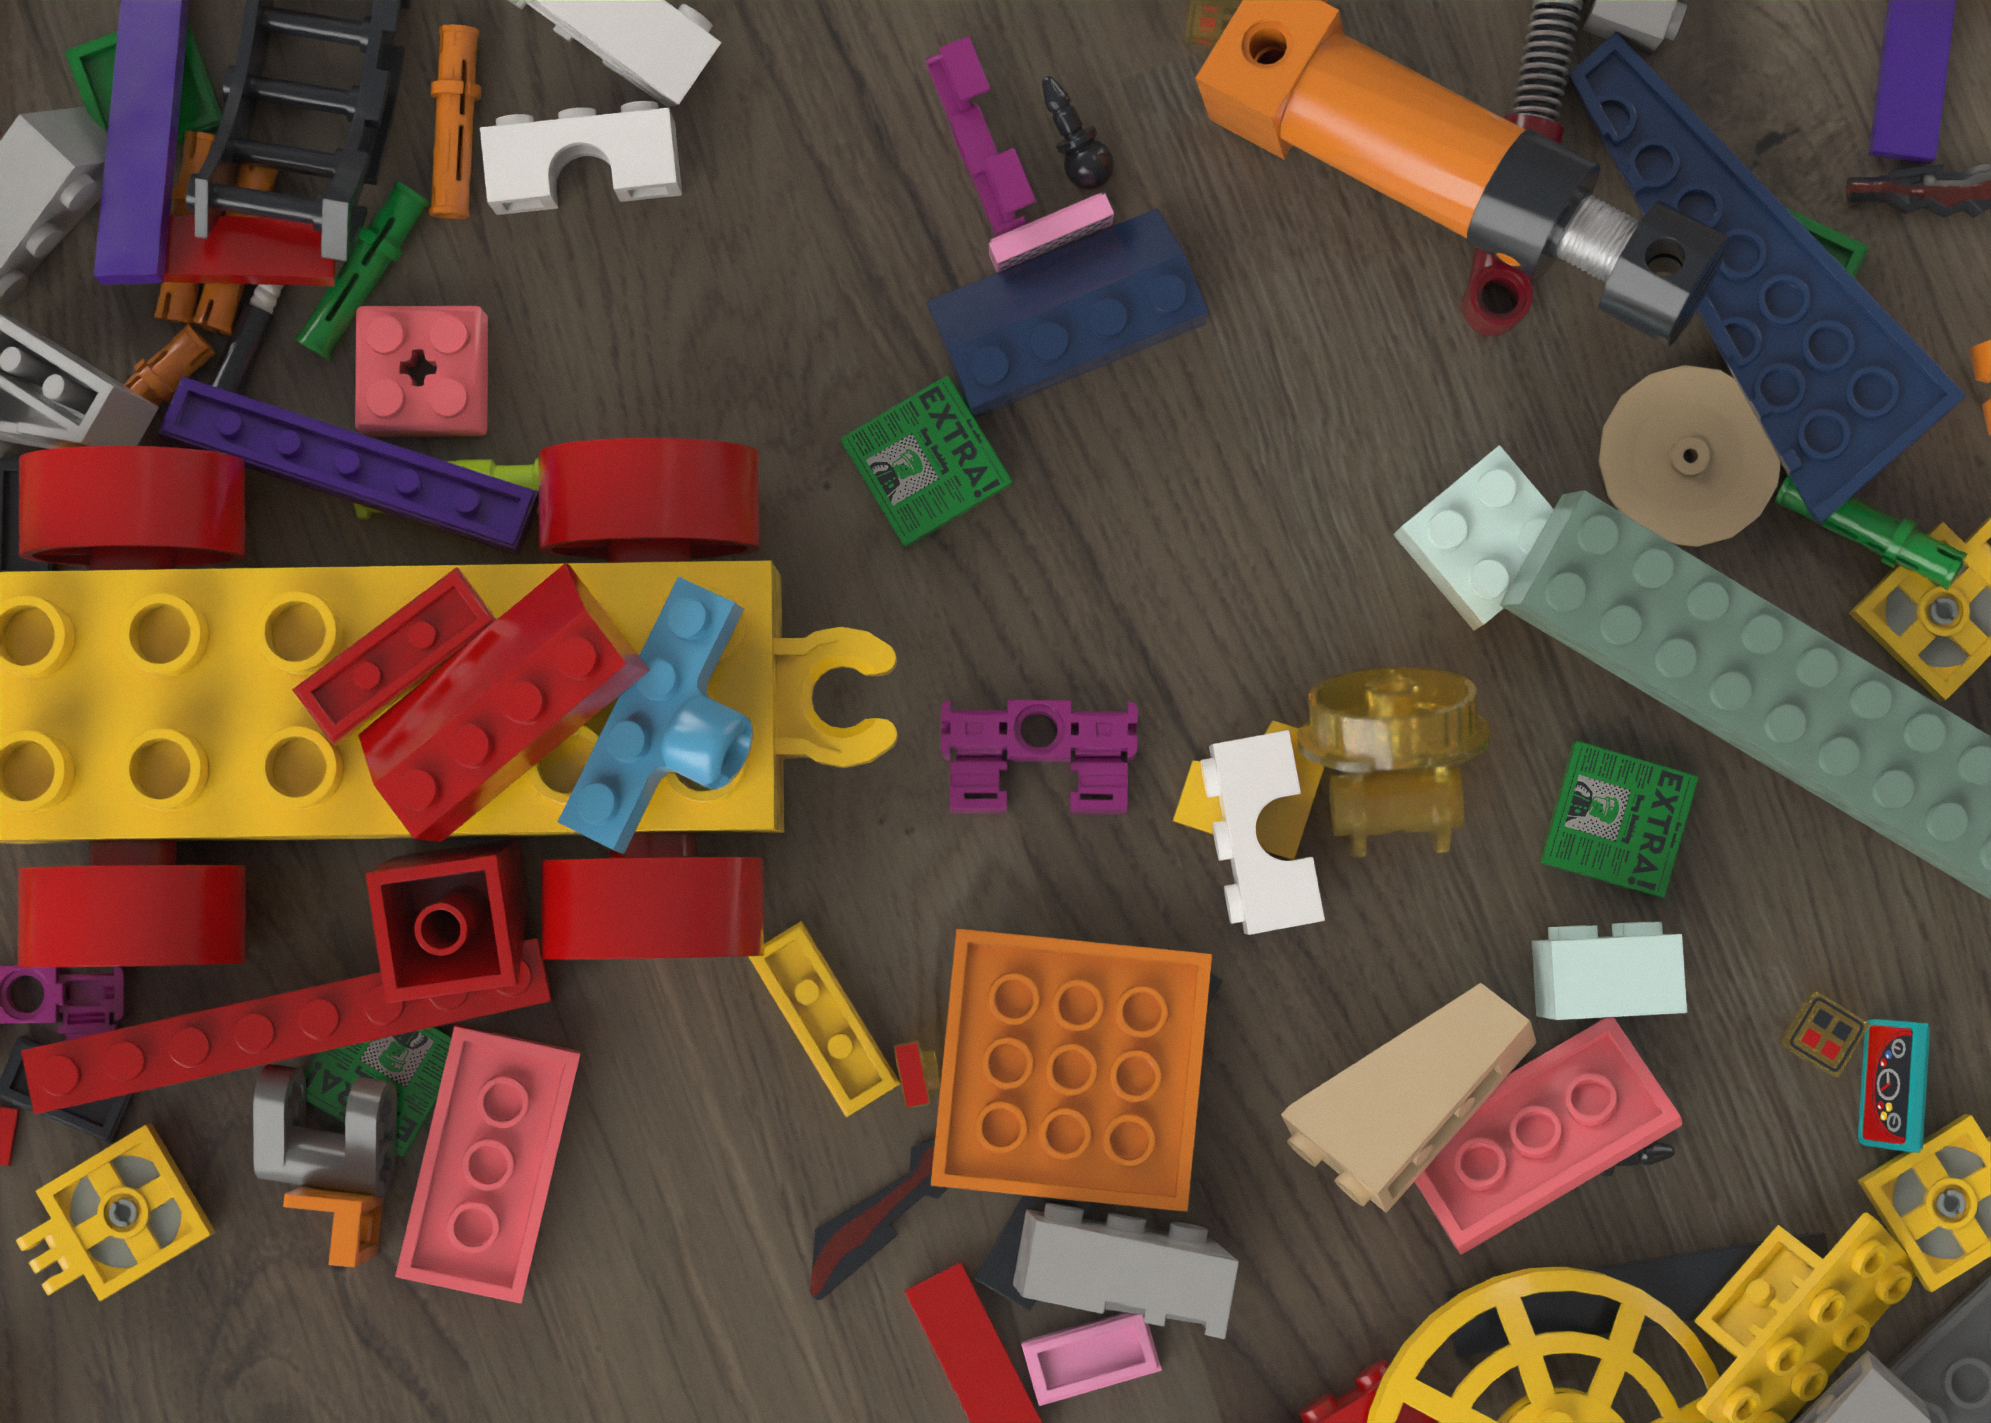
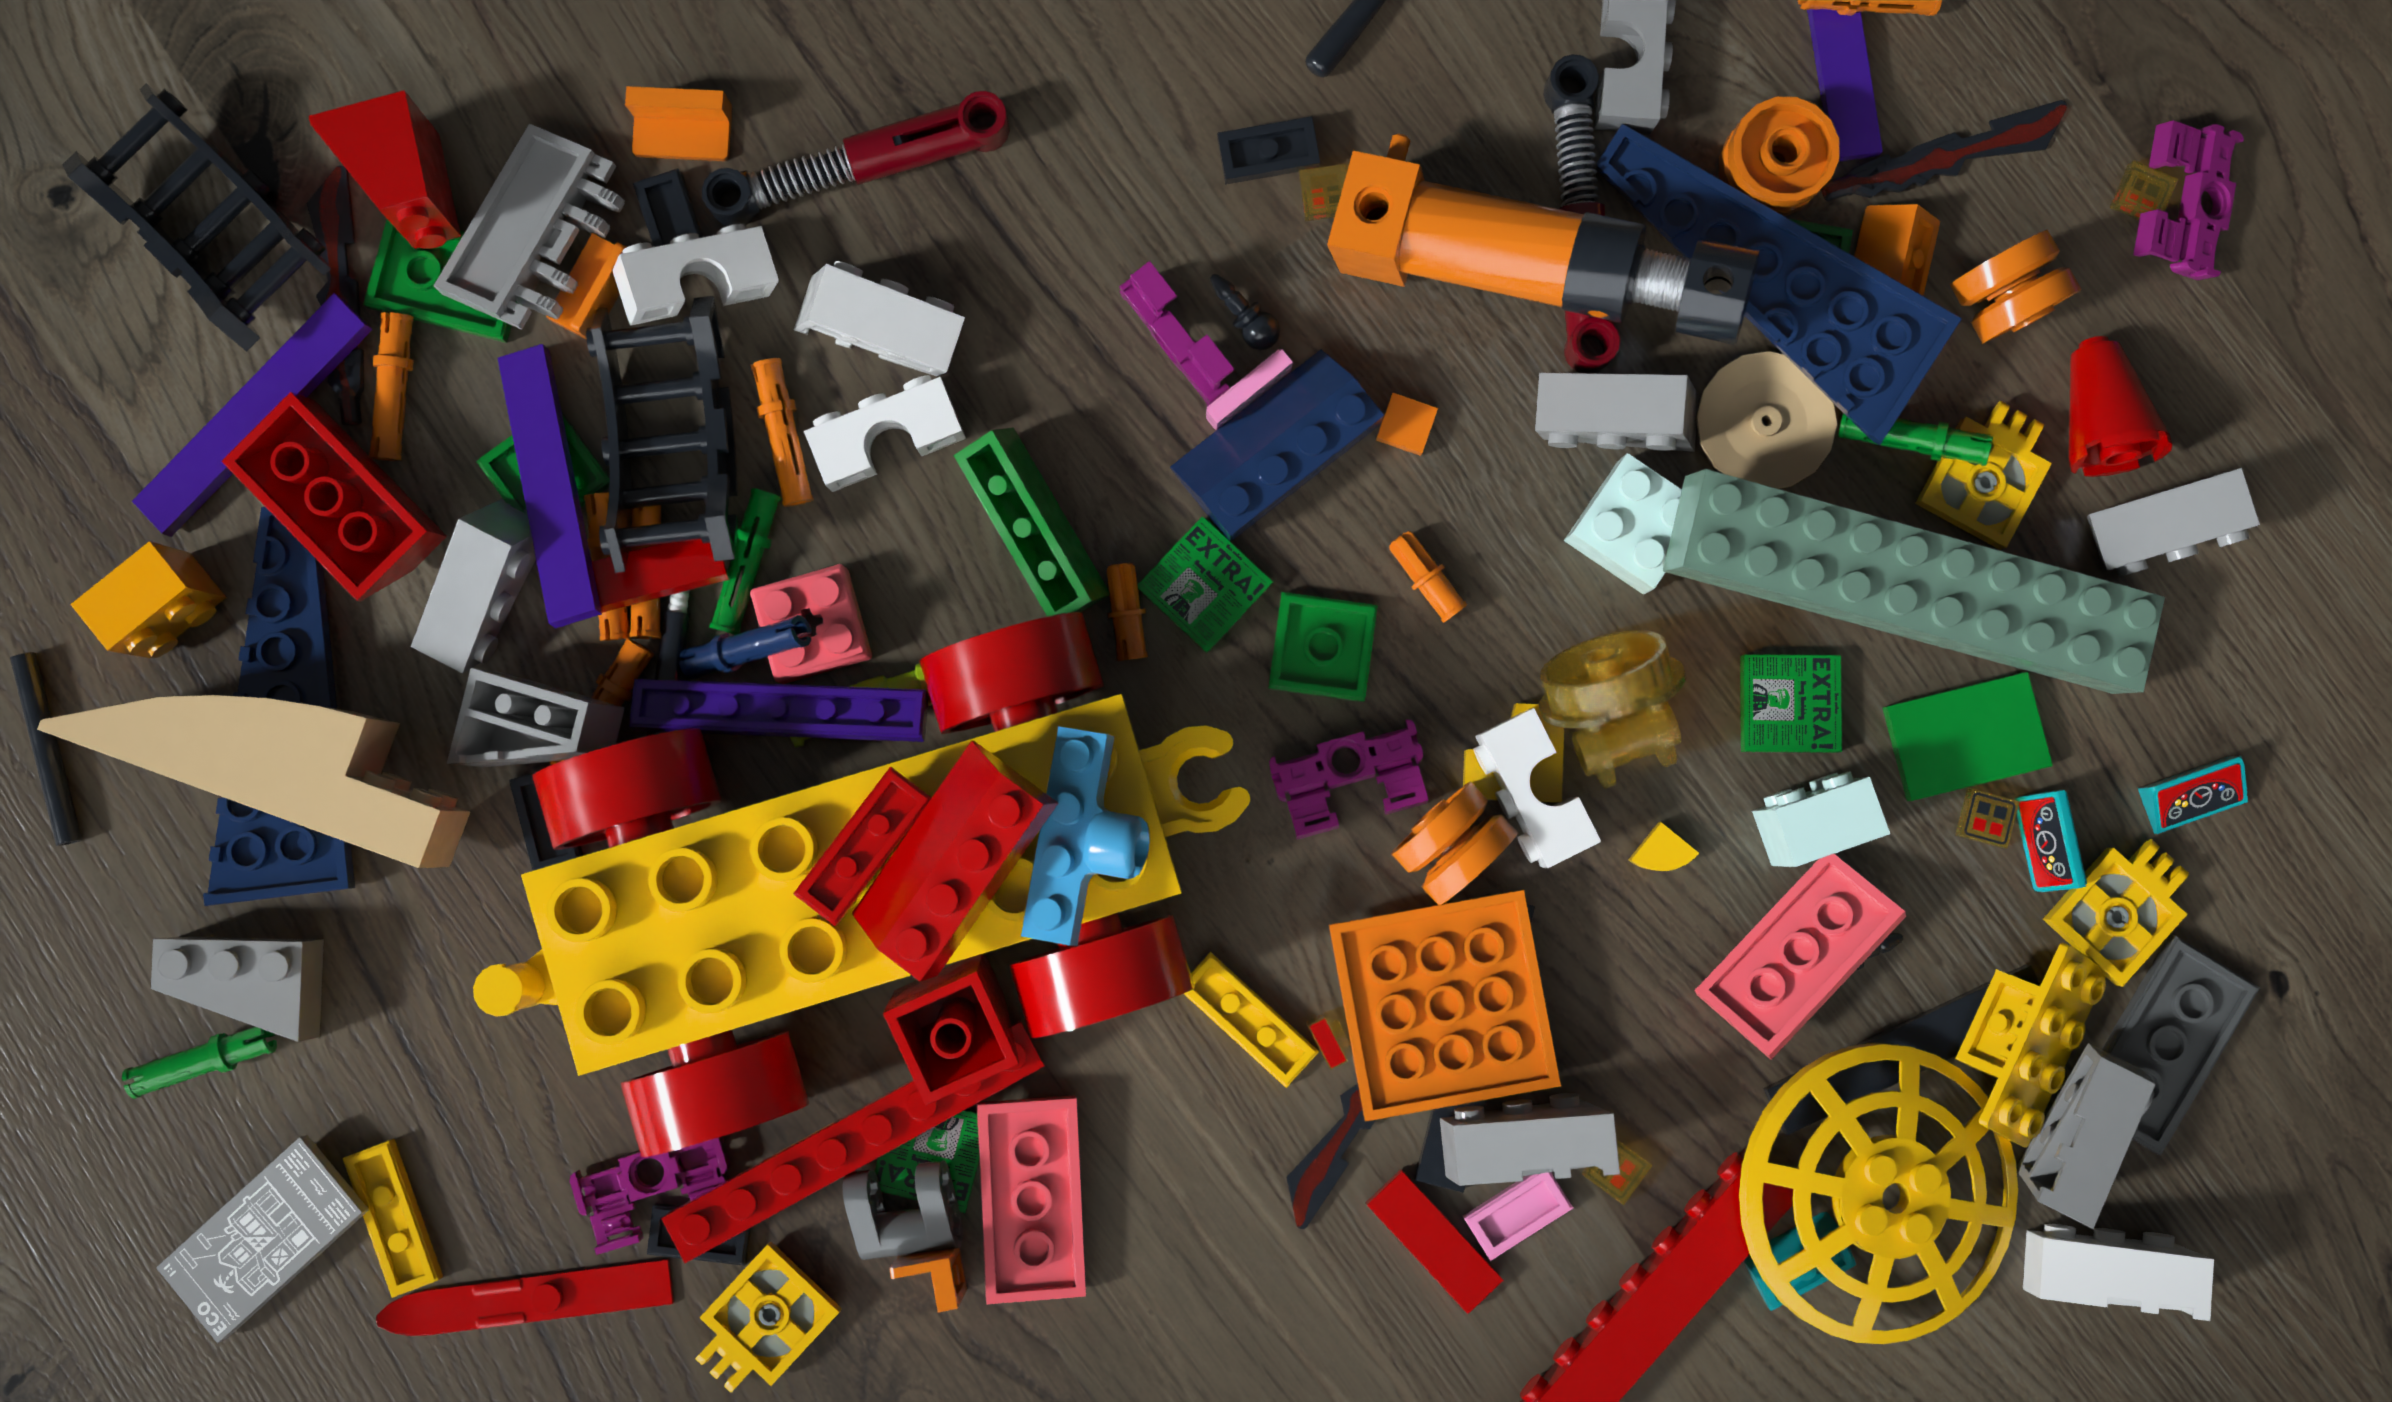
camera: 20 degrees left, 0 degrees up
tan slope [1281,983,1537,1213] -> none
none -> dark blue pin [679,615,812,679]
none -> green brick [953,427,1110,617]
none -> orange axle [1107,563,1148,661]
none -> green tile [1268,592,1378,702]
none -> orange tile [1376,393,1438,456]
none -> orange axle [1389,531,1468,623]
none -> orange wheel [1391,782,1518,905]
none -> light grey wedge [1535,373,1699,452]
none -> clear yellow tile [1581,1139,1653,1205]
none -> yellow tile [1628,822,1699,871]
none -> orange wheel [1719,97,1839,217]
none -> orange panel [1854,204,1941,296]
none -> green tile [1882,672,2053,801]

